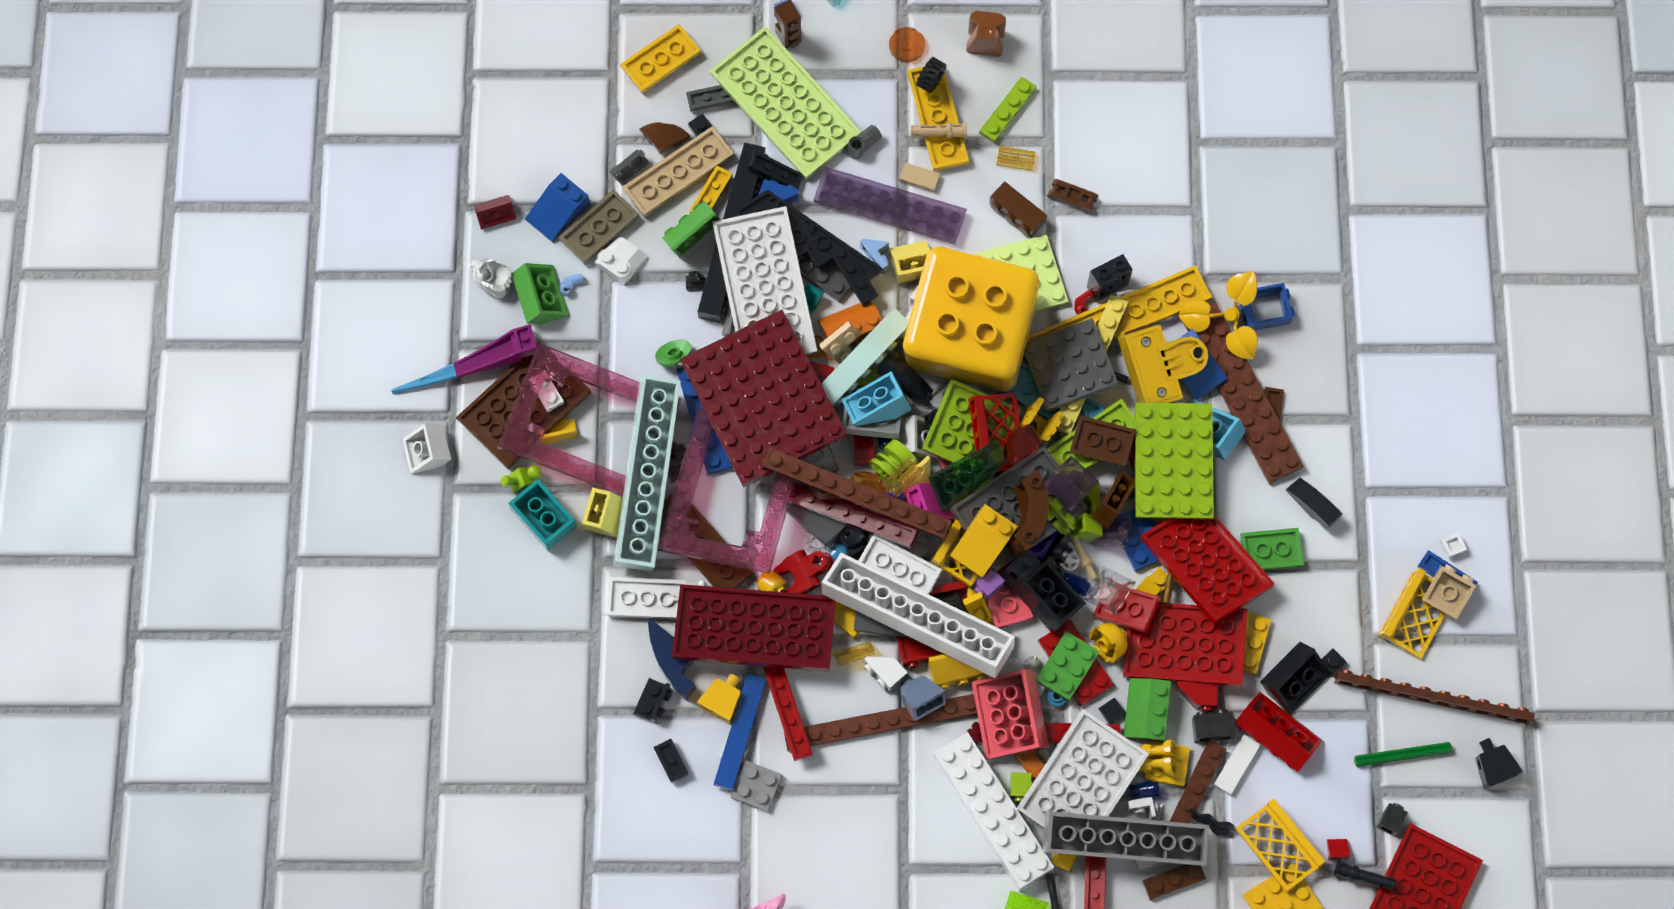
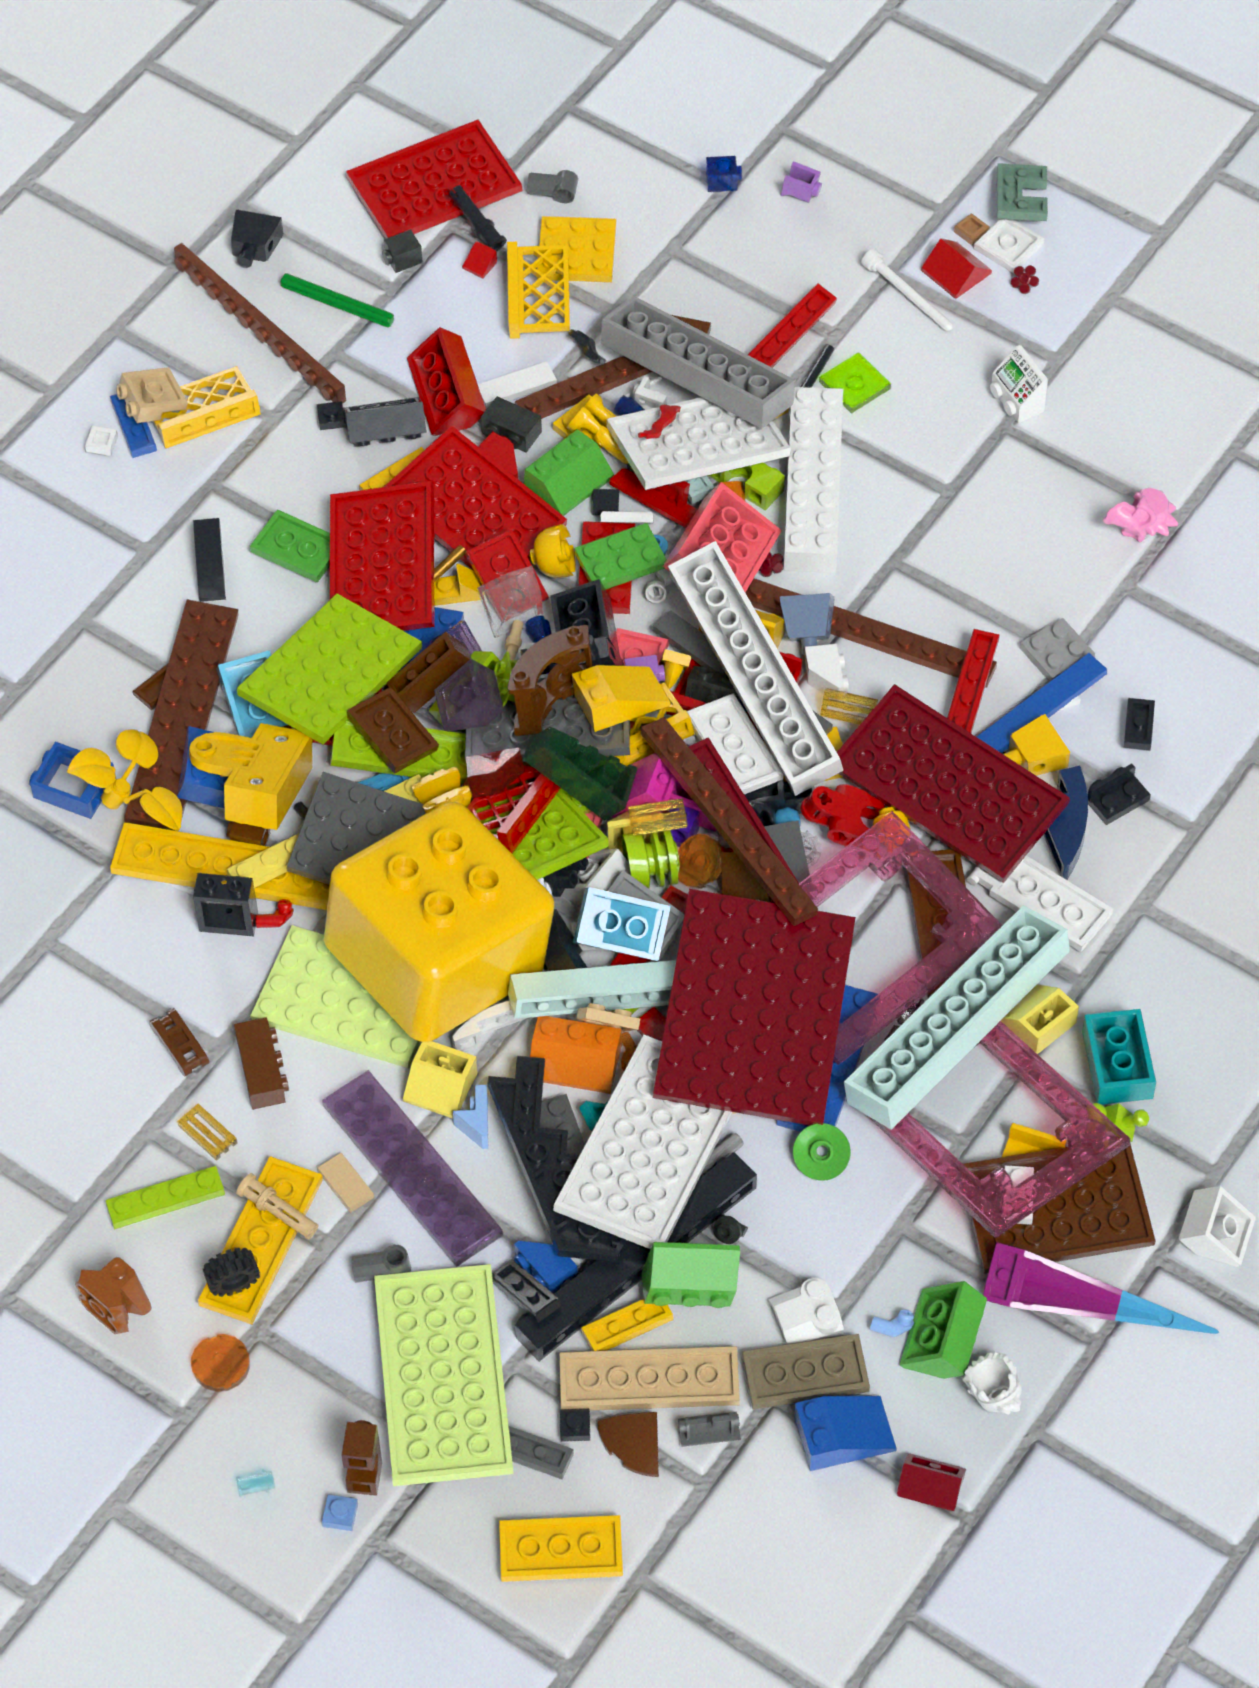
camera: 145 degrees left, 15 degrees down
none -> white tile [601,511,654,523]
none -> red hair [638,405,681,439]

